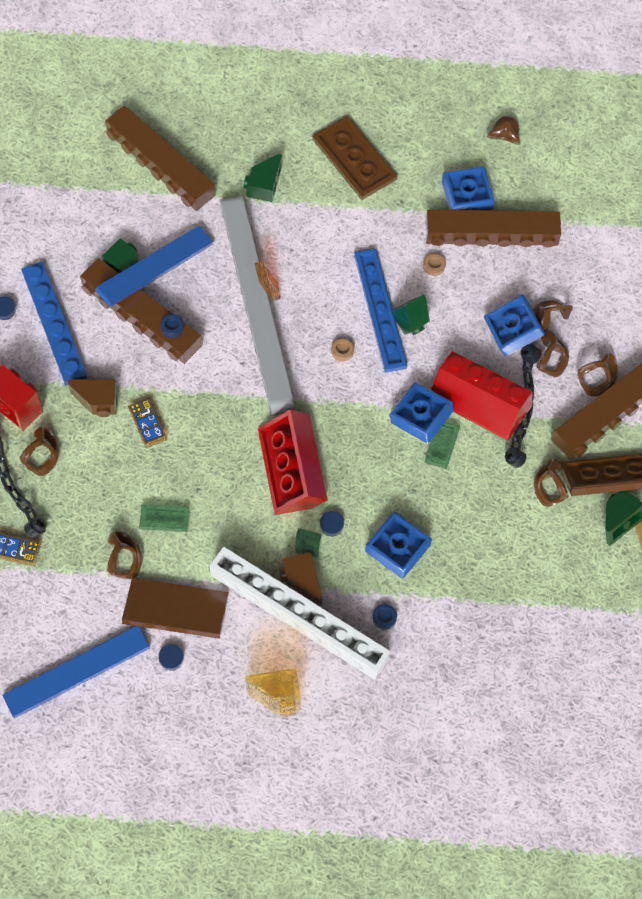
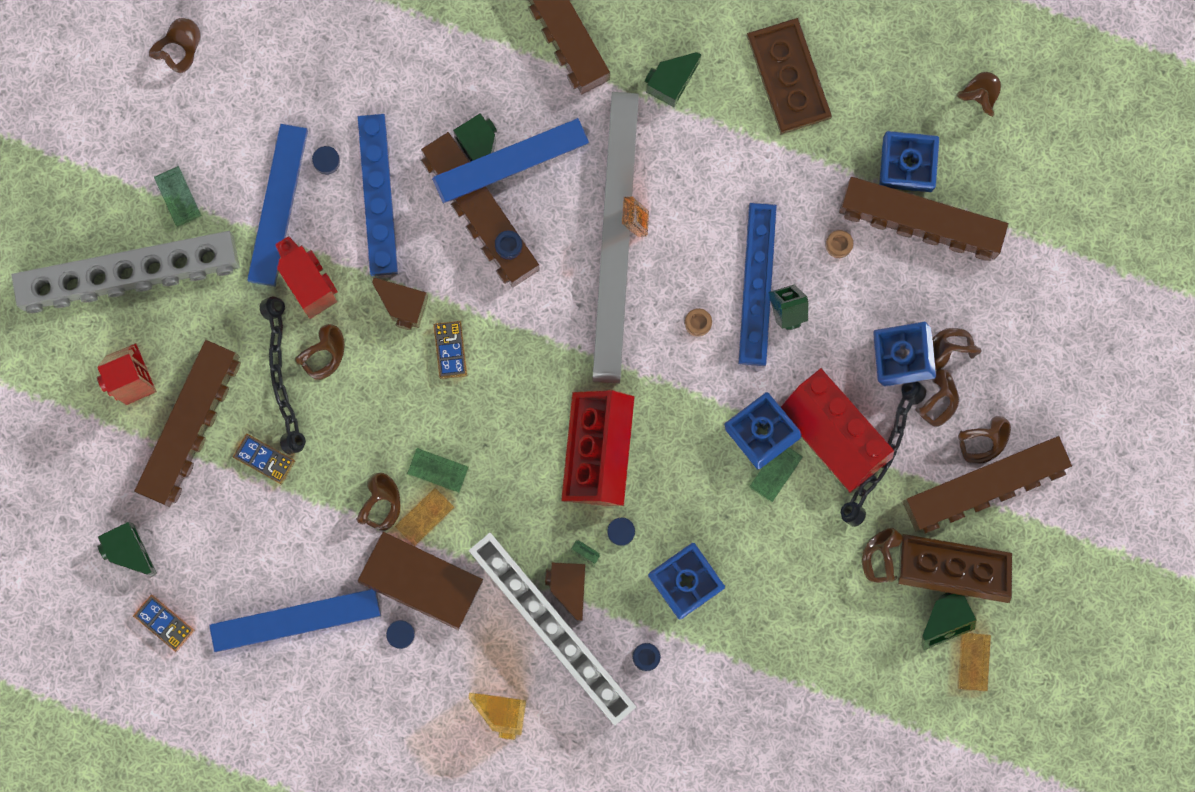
camera: 15 degrees right, 15 degrees up
none -> clear orange tile [395,488,455,547]

